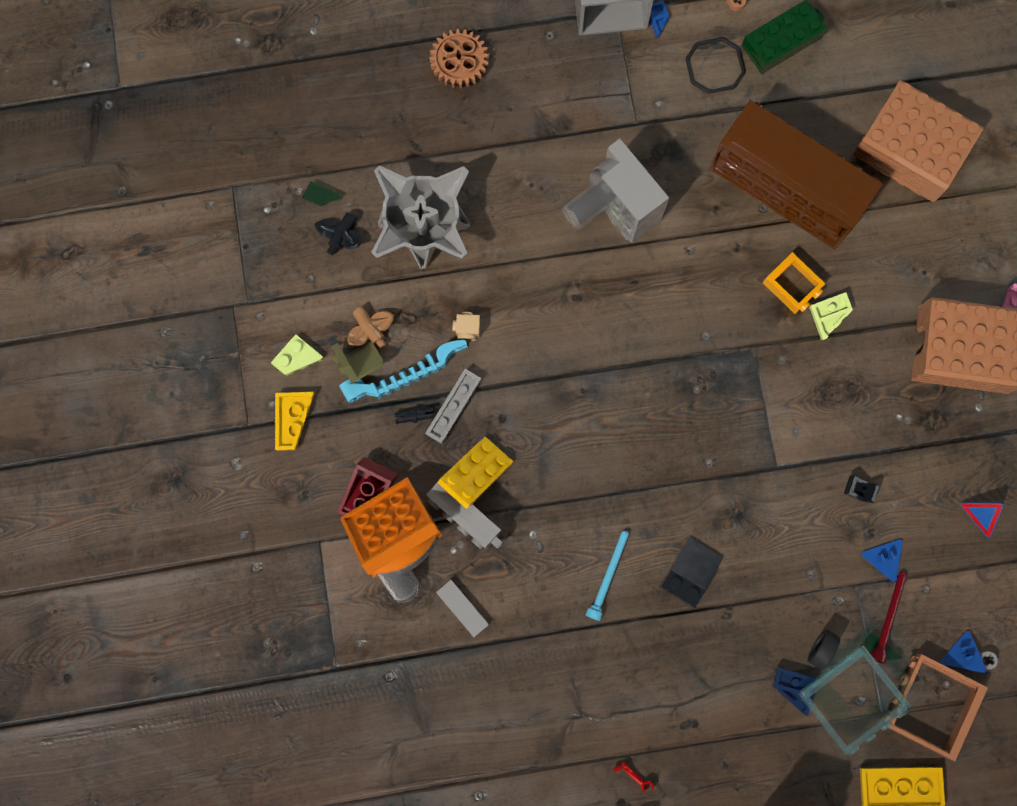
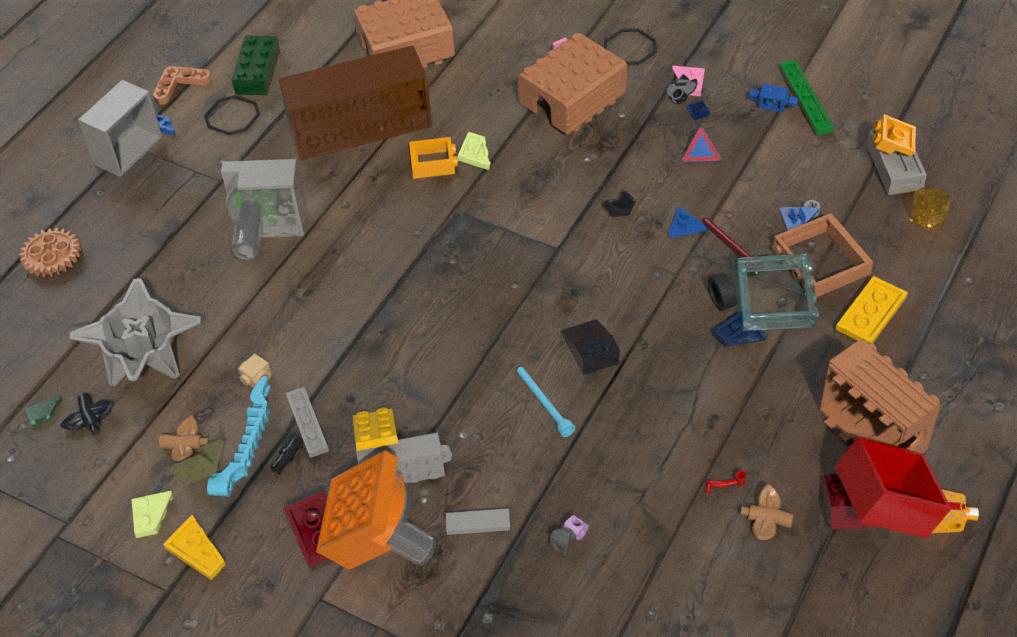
camera: 55 degrees left, 30 degrees down
none -> leg [550,515,589,556]

